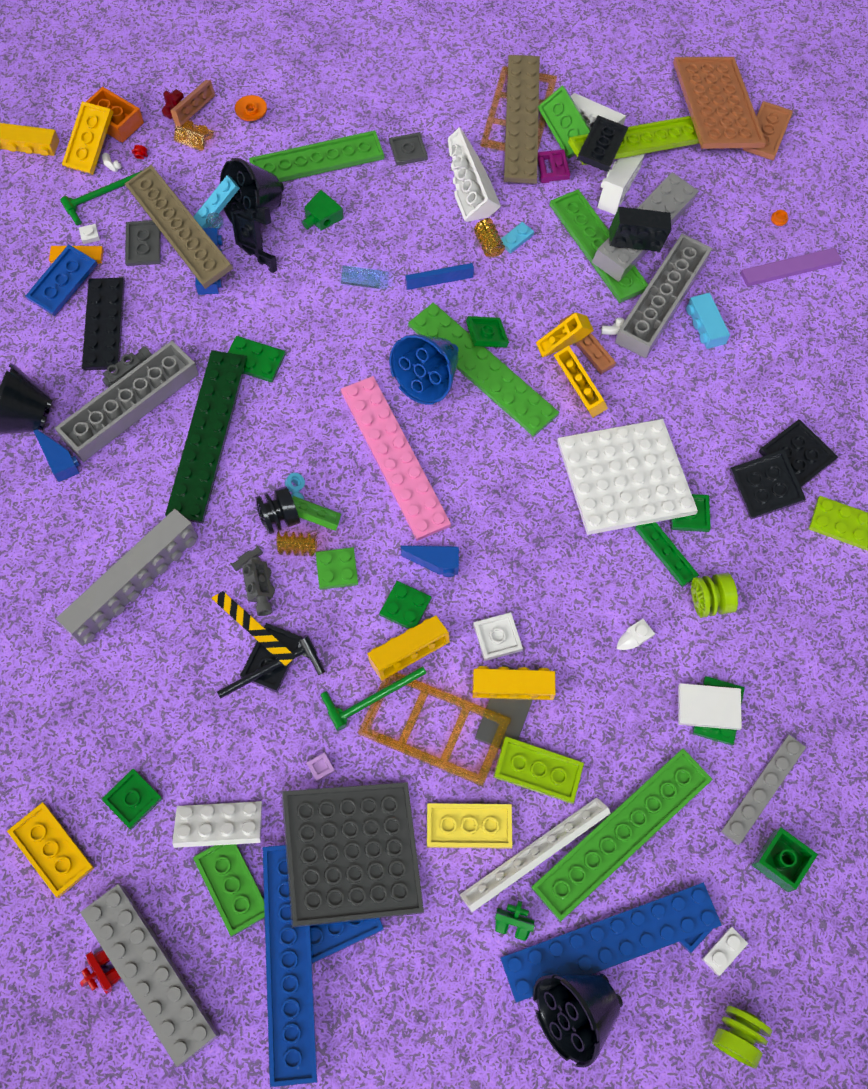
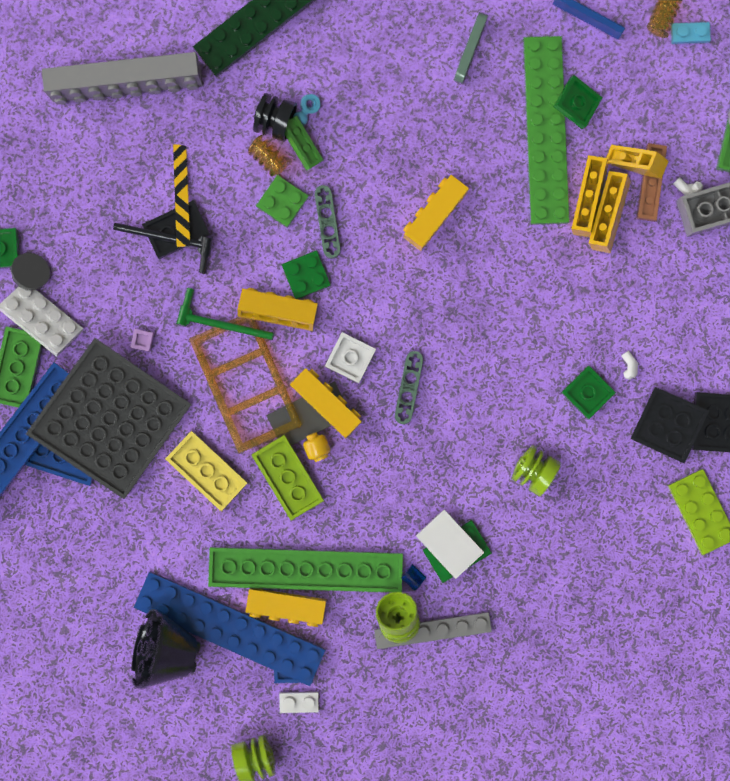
camera: 45 degrees right, 20 degrees up
dark grey piece [230,546,263,571] -> none
dark grey brick [242,557,275,616] -> none
bright pink plate [340,376,451,541] -> none
blue cone [389,334,458,405] -> none
blue slope [401,546,459,577] -> none
white plate [460,798,610,912] -> none
green hips [495,900,535,941] -> none
white plate [557,419,698,535] -> none
white plate [617,619,655,650] -> none
green plate [635,522,699,588] -> none
green brick [752,827,818,892] -> none
none -> dark grey tile [10,253,50,290]
none -> yellow brick [245,588,327,627]
none -> yellow head [303,432,331,462]
none -> sand green beam [315,185,340,259]
none -> lime wheel [376,592,420,644]
none -> sand green beam [395,351,423,424]
none -> clear blue tile [401,564,427,591]
none -> yellow brick [403,175,469,251]
none -> sand green beam [454,12,488,84]
none -> yellow brick [571,155,608,238]
none -> white arm [621,350,638,380]

